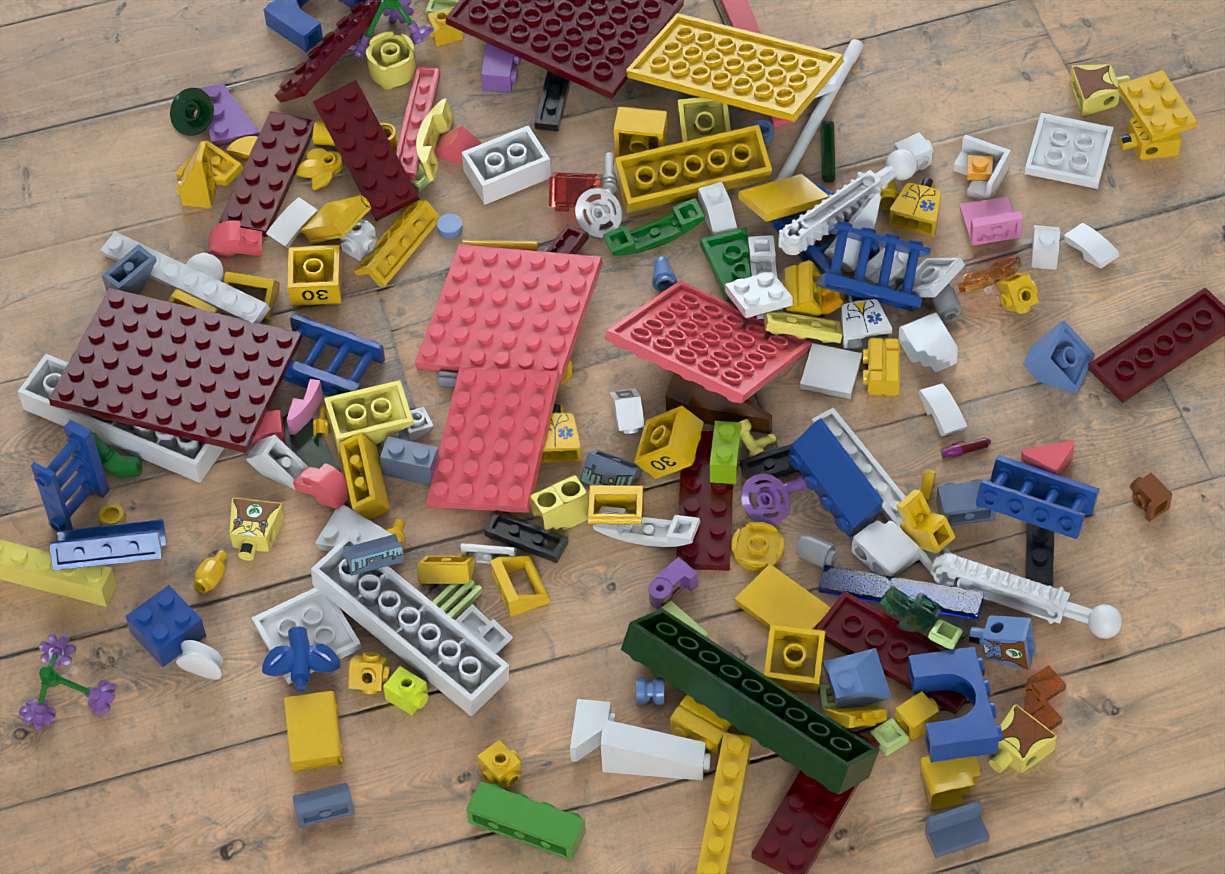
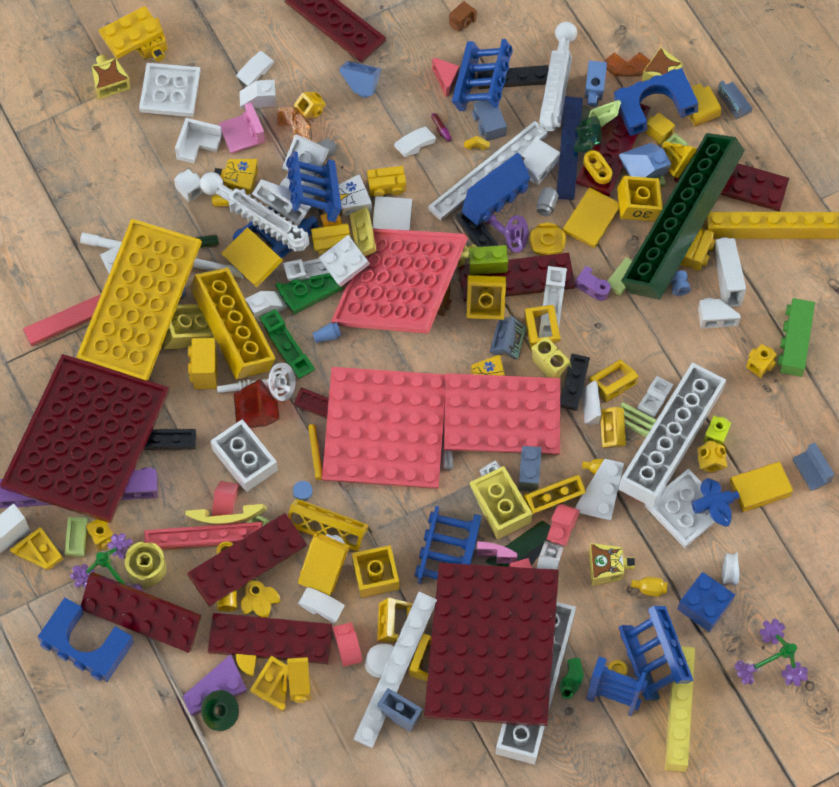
camera: 105 degrees left, 10 degrees up
yellow hand [313,407,329,437] -> none
sand blue panel [343,534,404,576] -> none
white slope [610,388,644,434] -> none
yellow brick [896,489,955,554] -> none
white piece [899,312,958,372] -> none
light orange plate [967,155,993,181] -> none
none -> yellow plate [584,151,612,184]

